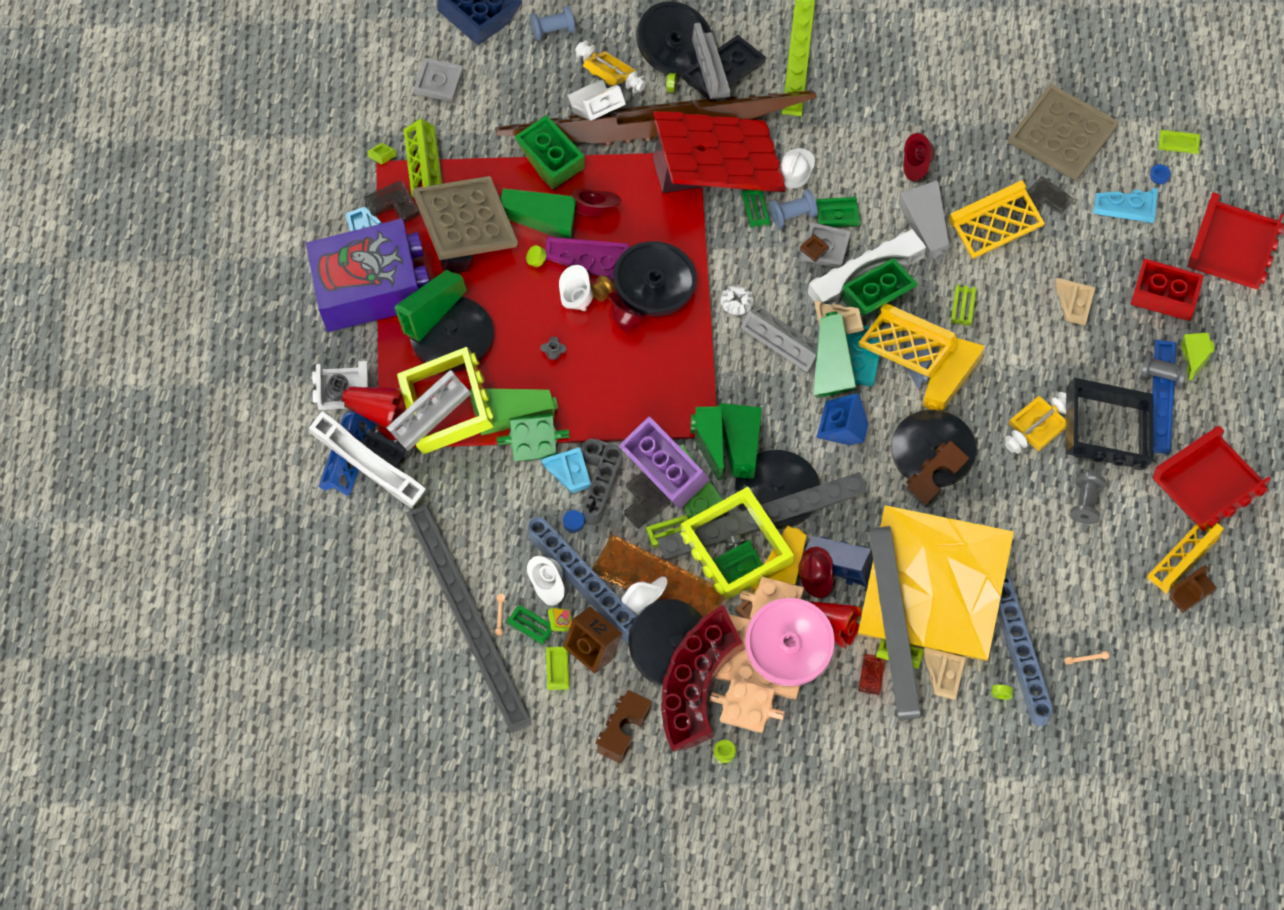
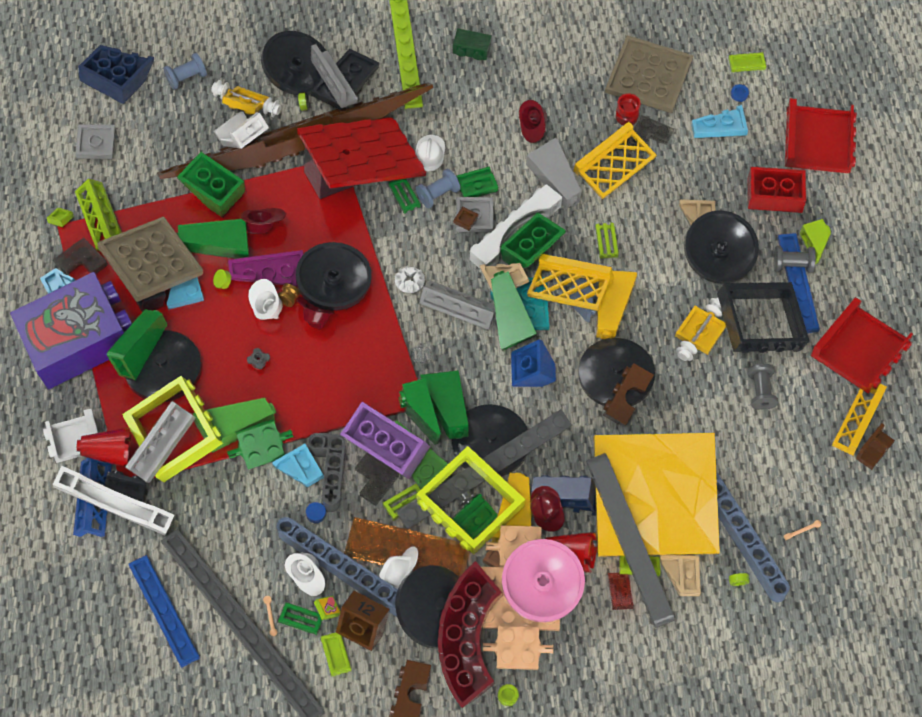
camera: 15 degrees left, 0 degrees up
dark grey wheel [325,374,349,401] -> none
none -> blue tile [128,555,200,668]
none -> medium azure wing [167,277,204,310]
none -> dark green brick [453,28,492,60]
none -> red wheel [615,93,641,126]
none -> black dish [684,210,759,284]

